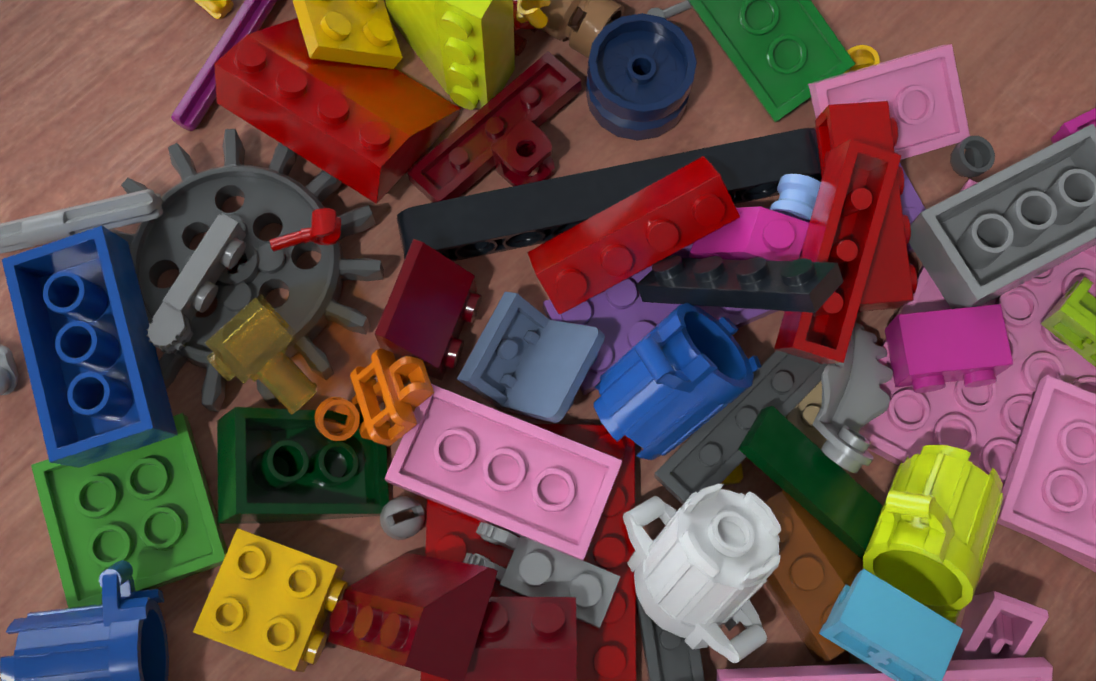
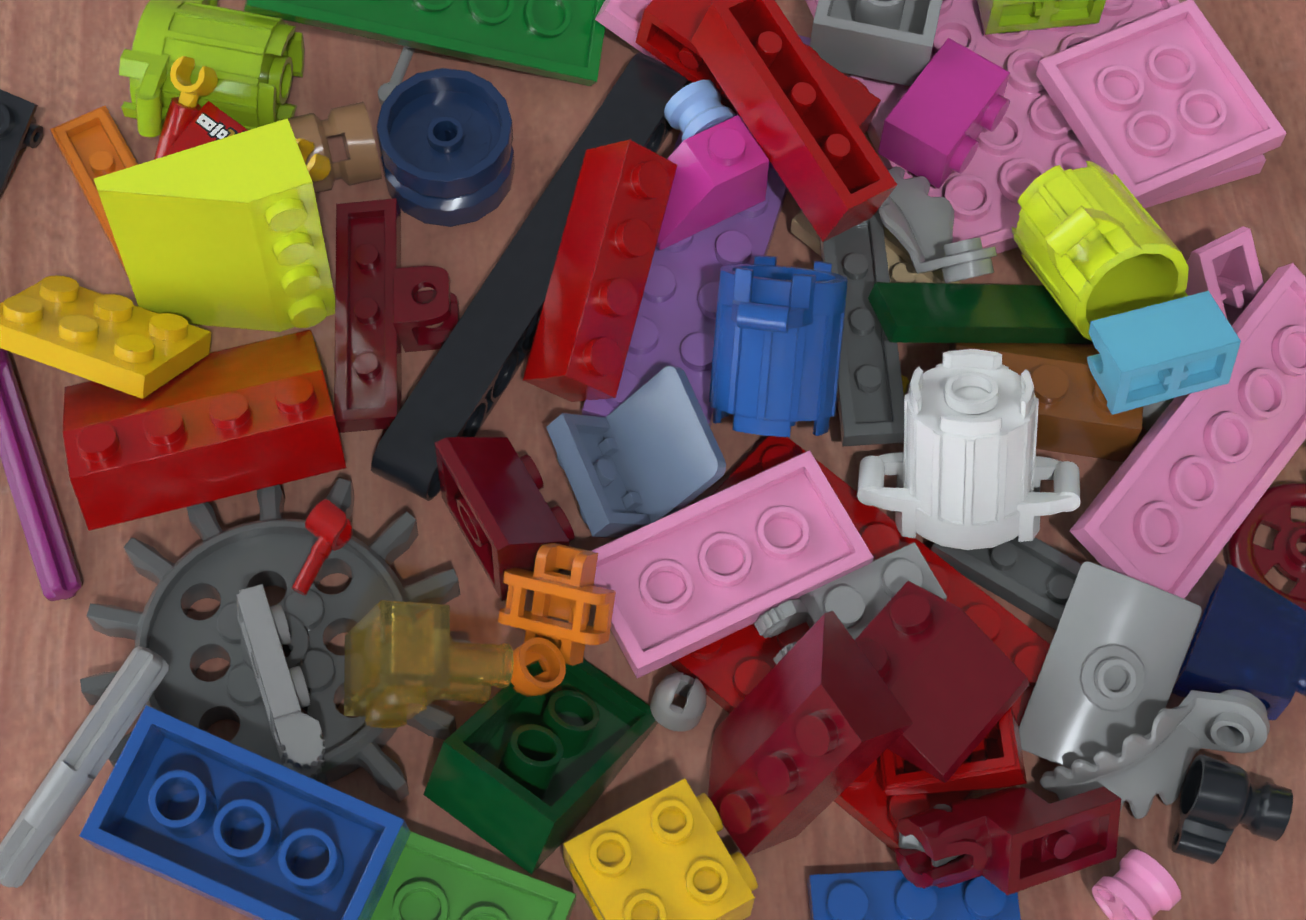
camera: 50 degrees left, 10 degrees down
black plate [636,255,843,313] -> none

